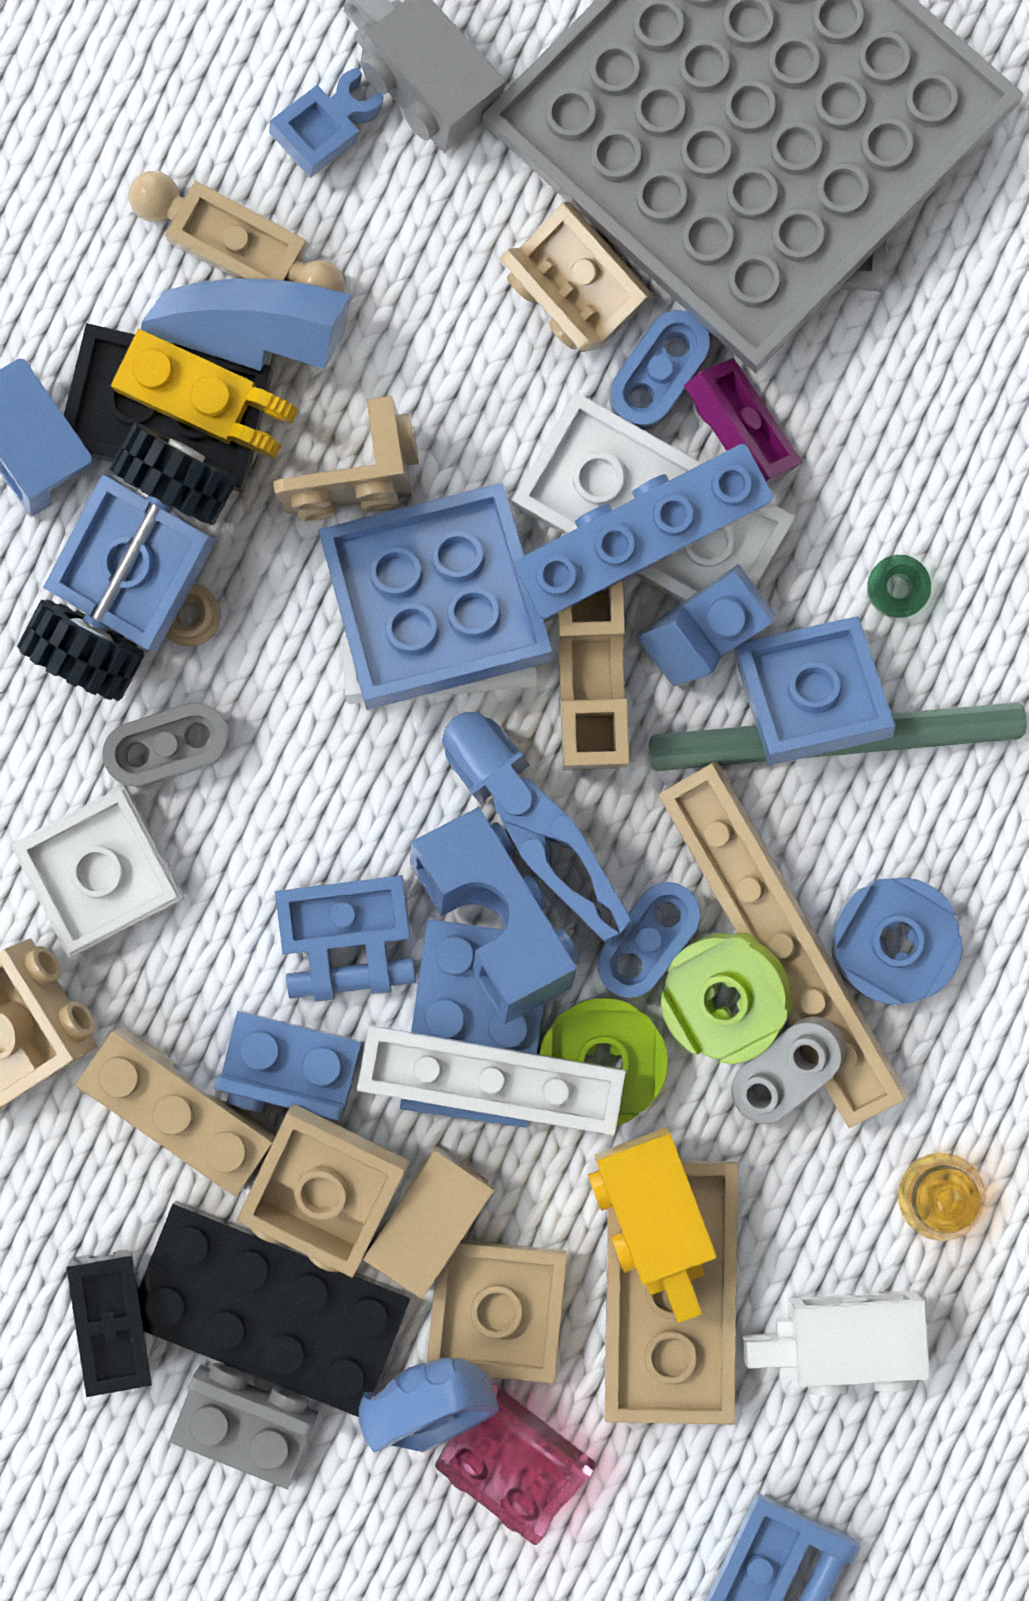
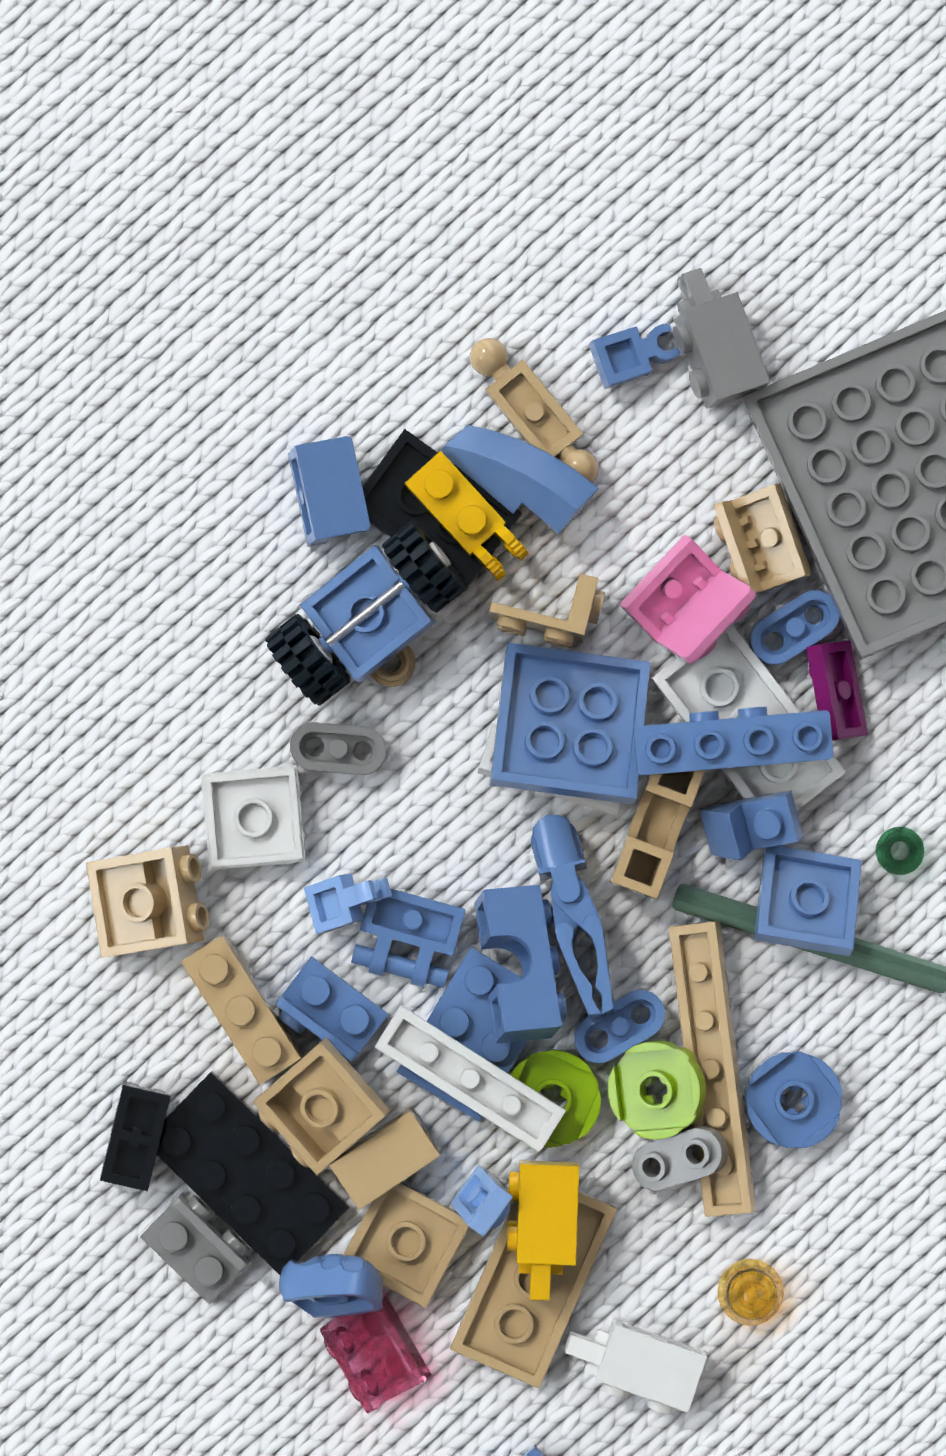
camera: 20 degrees right, 0 degrees up
none -> light blue plate [304,873,392,934]
none -> light blue plate [450,1164,513,1237]
none -> bright pink bracket [619,535,756,663]

